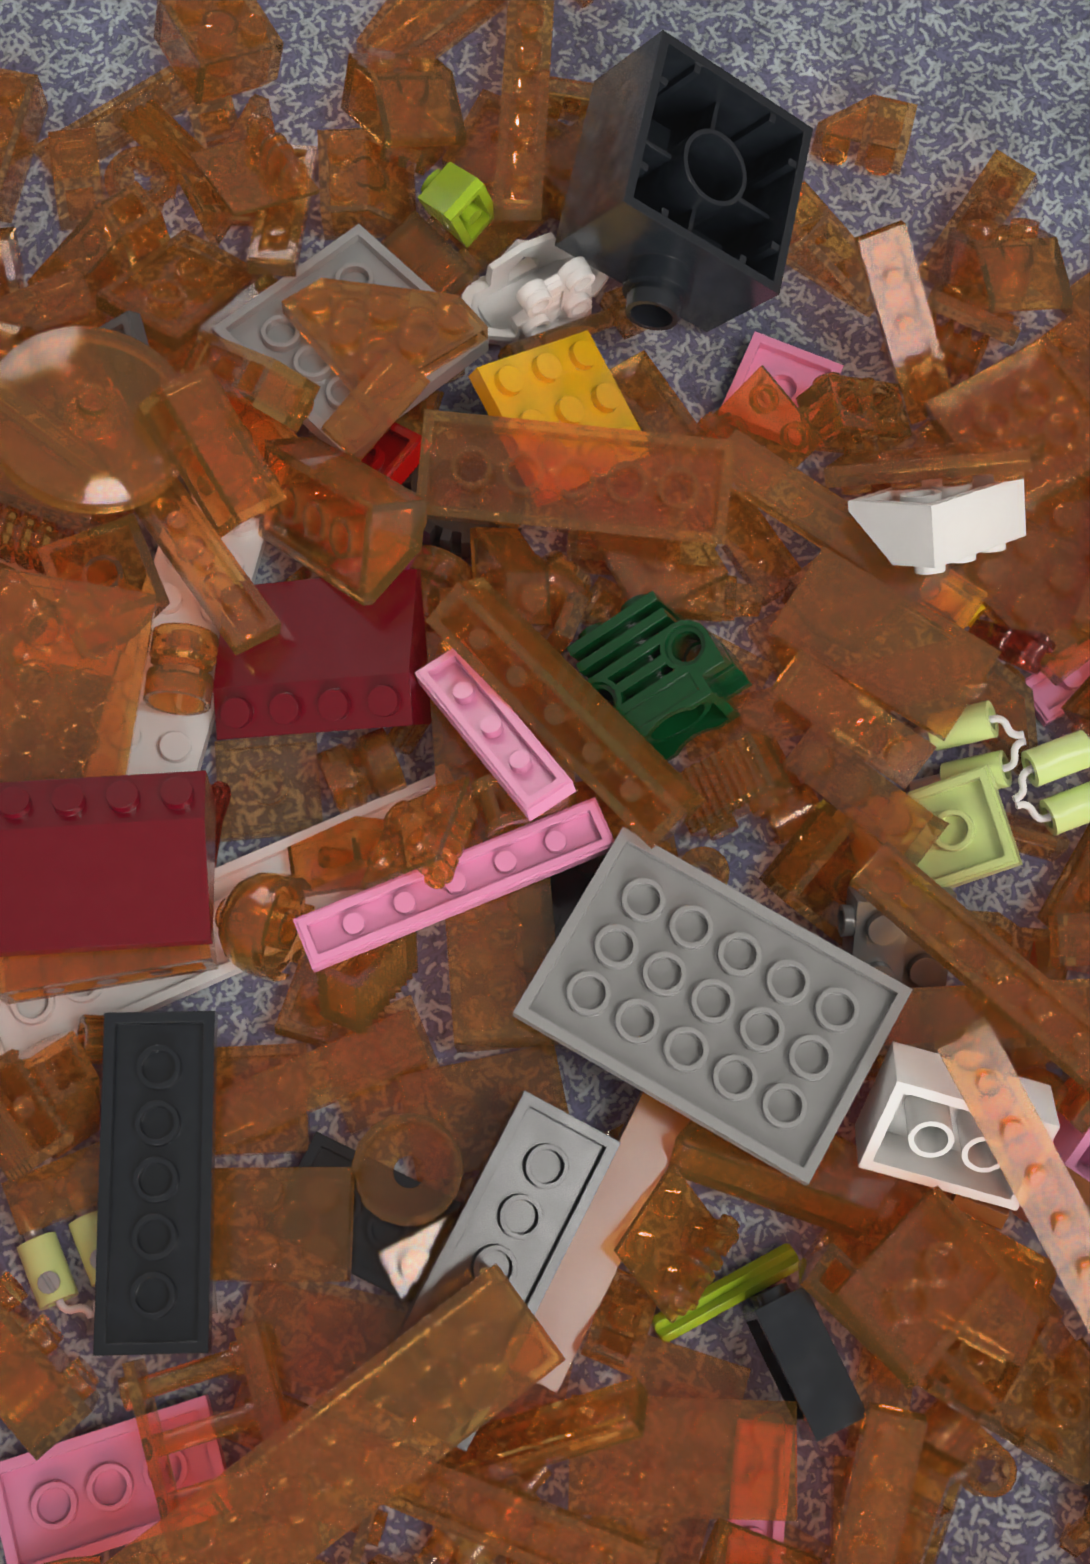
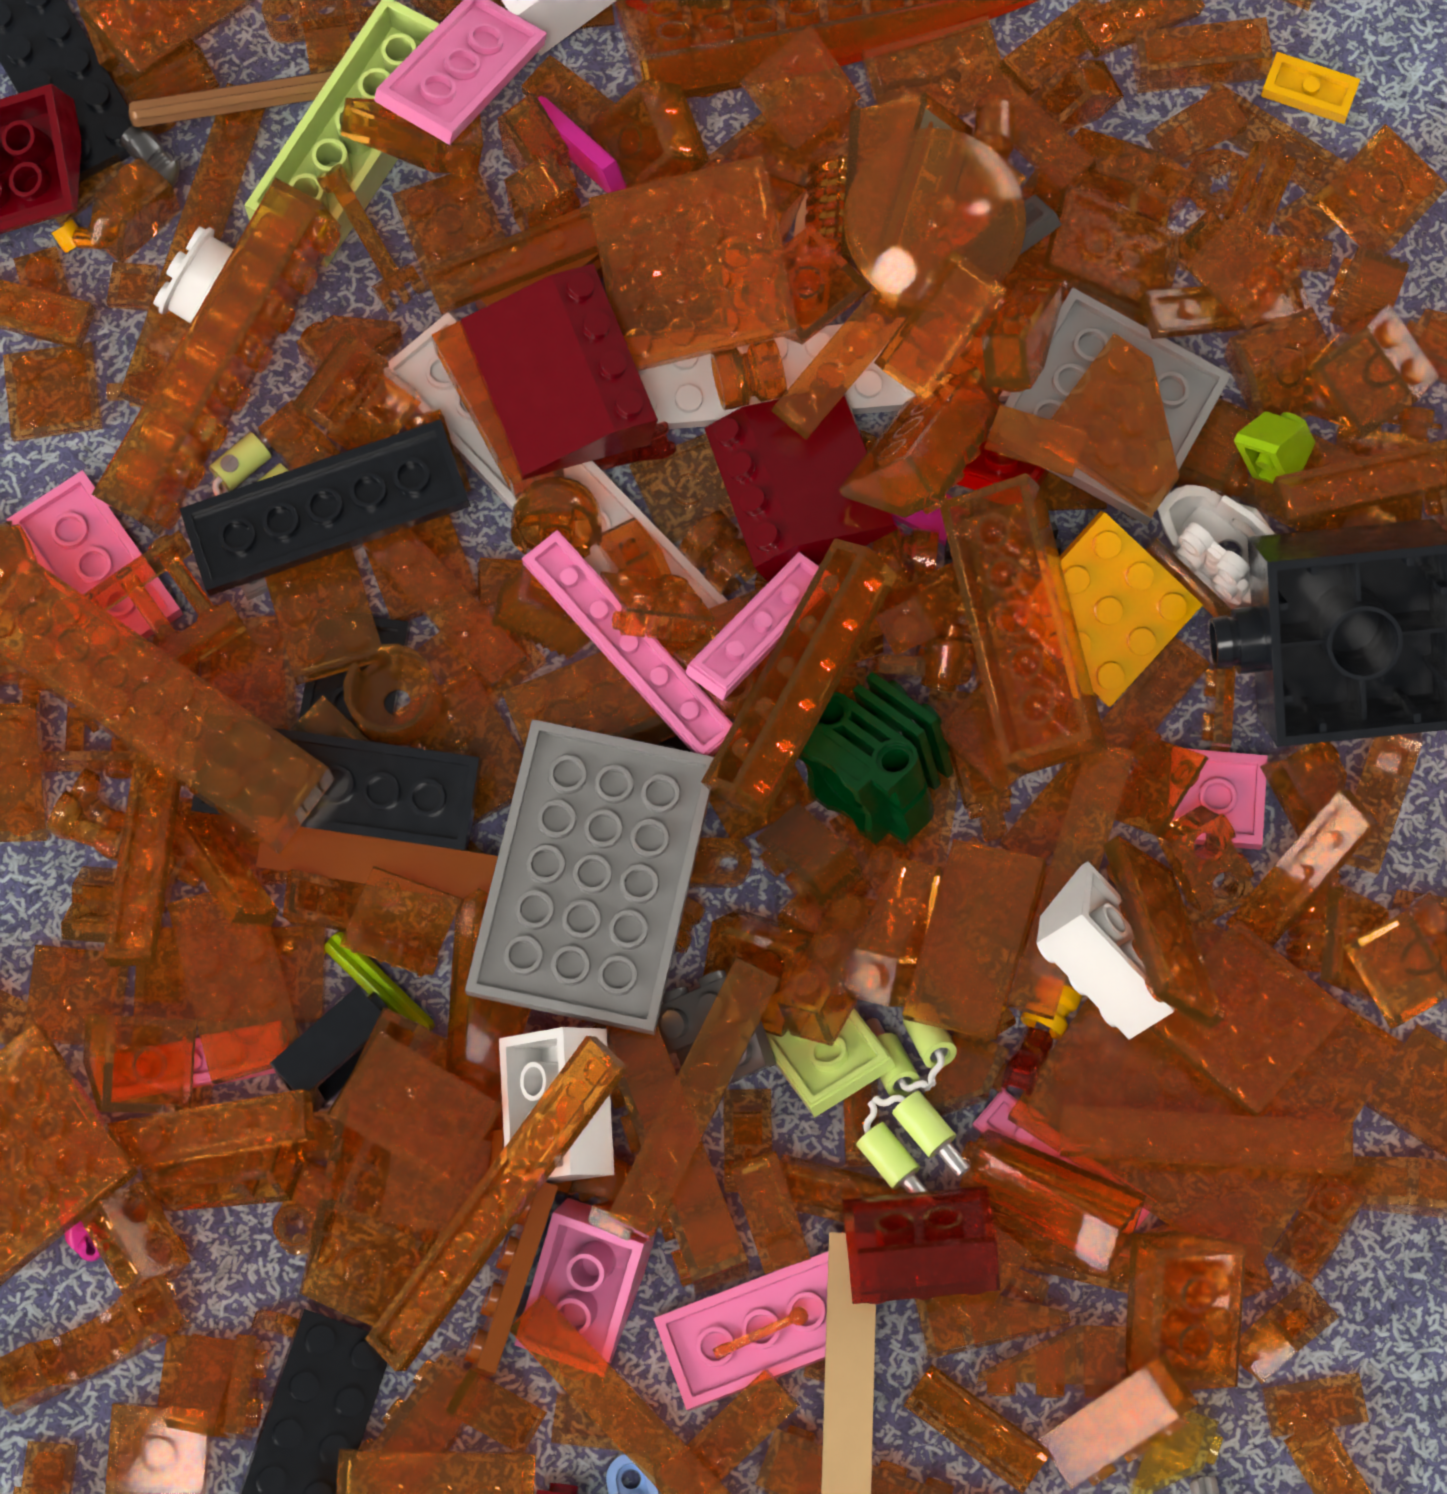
camera: 80 degrees right, 0 degrees up
none -> clear orange plate [1201,666,1236,752]
none -> clear orange slope [1260,742,1347,848]
none -> yellow plate [1261,52,1361,124]
none -> clear orange brick [1327,245,1409,341]
none -> clear orange plate [1387,406,1442,438]

